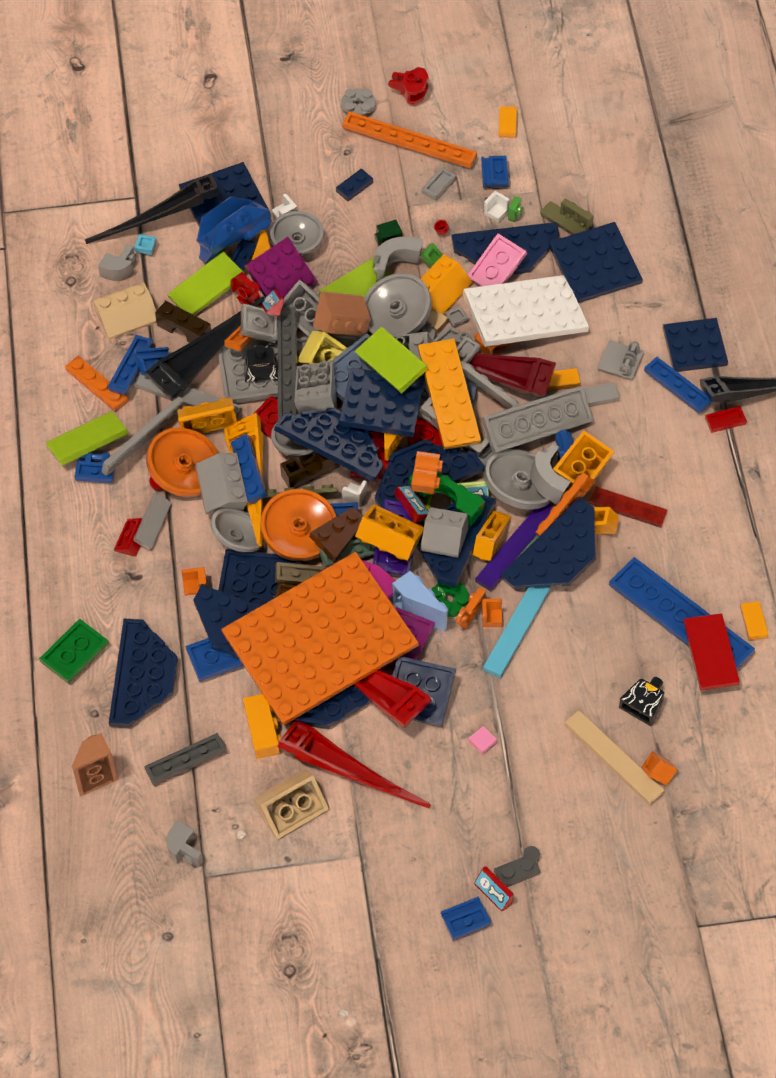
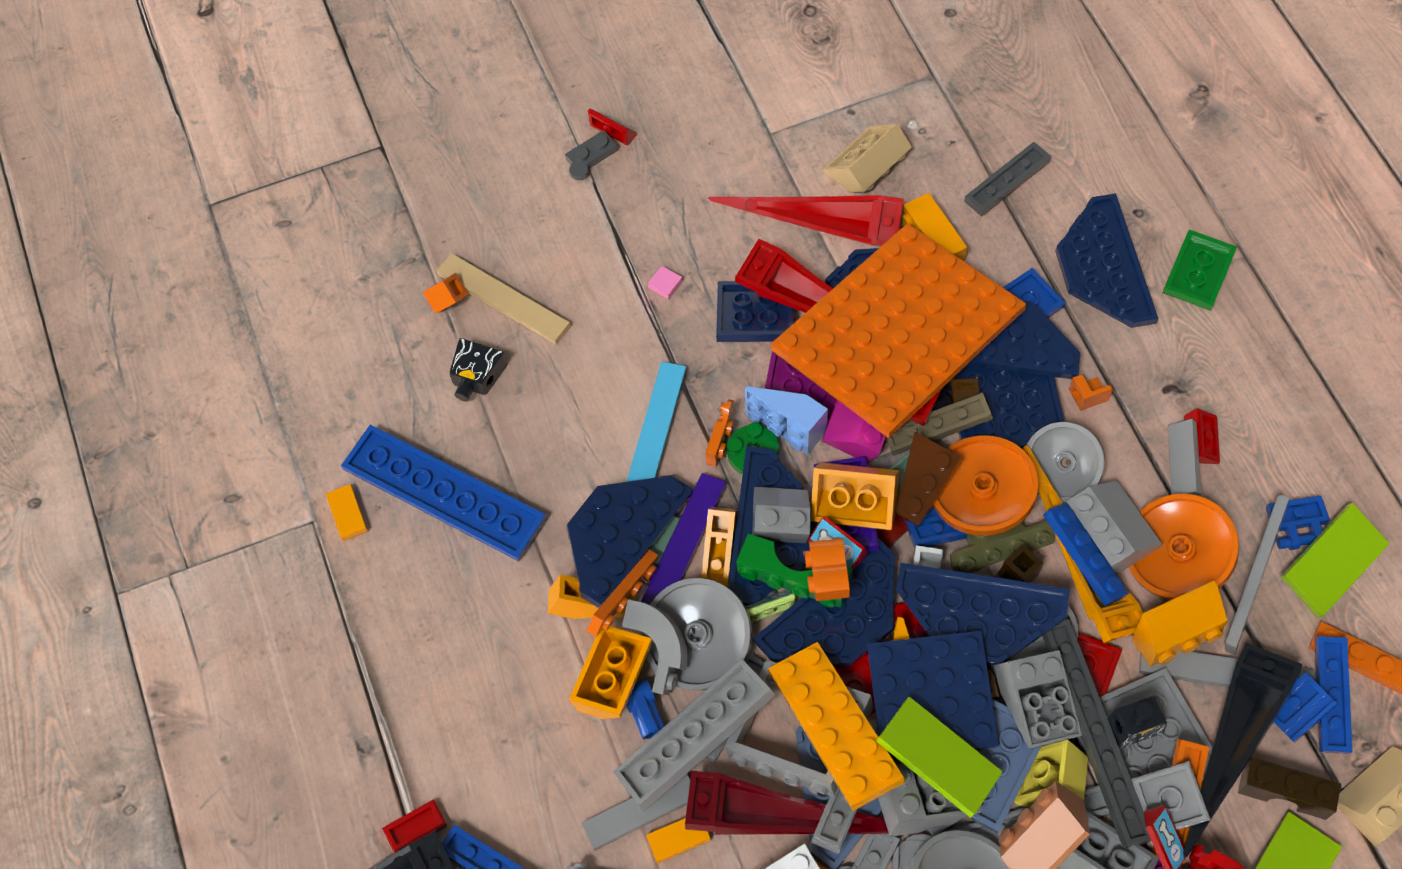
camera: 170 degrees right, 5 degrees up
nougat slope [72,733,117,796] -> none
light grey brick [167,820,203,867] -> none
blue plate [440,896,491,941] -> none
orange panel [482,598,502,627] -> none
clear red tile [589,486,668,528] -> none
red tile [683,613,740,691] -> none

